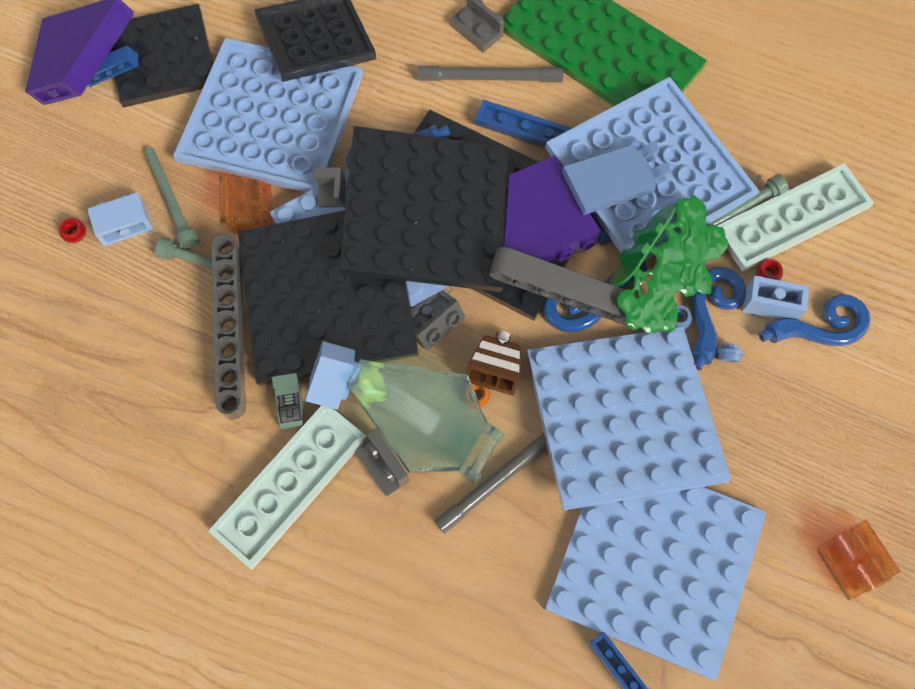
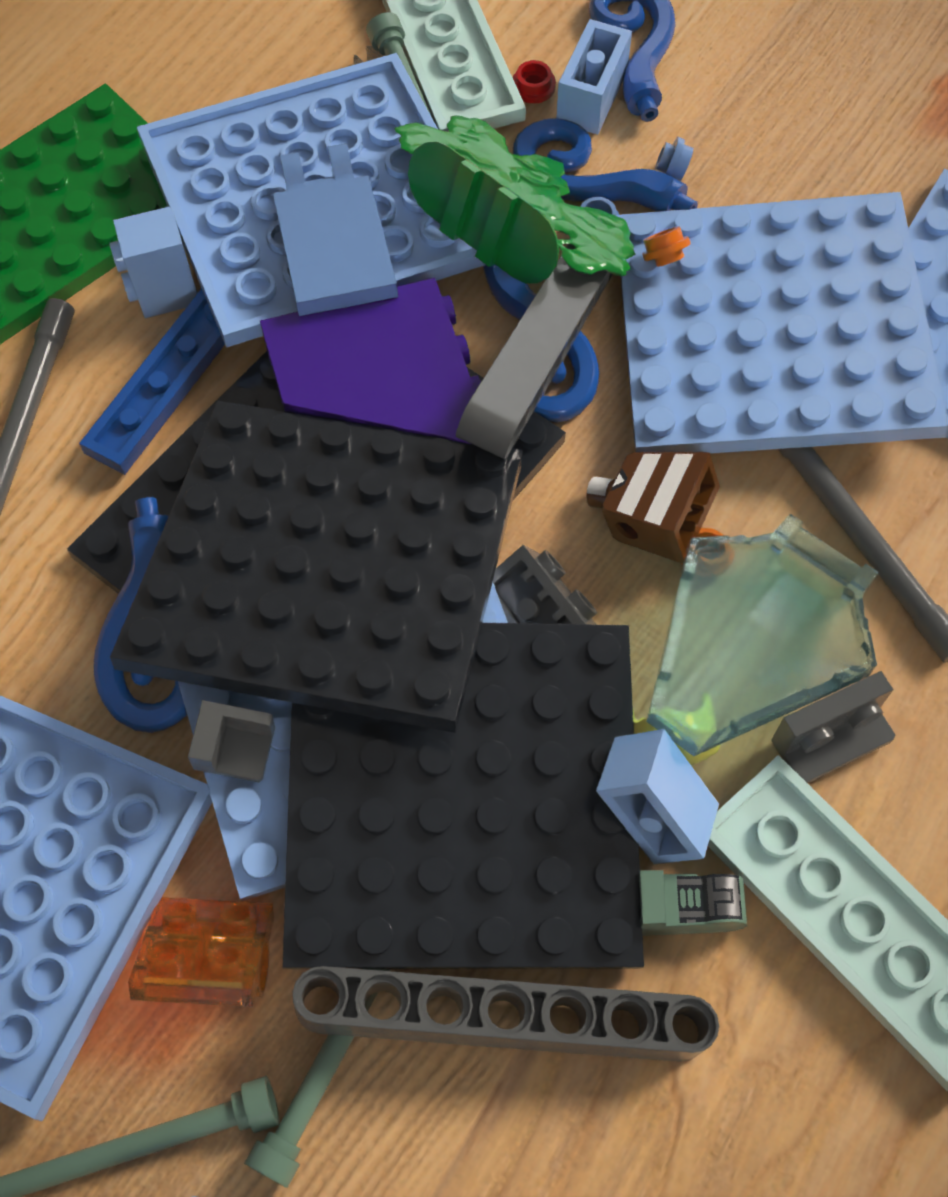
camera: 80 degrees left, 5 degrees down
none -> light blue brick [110,206,197,318]
none -> orange plate [642,226,691,267]

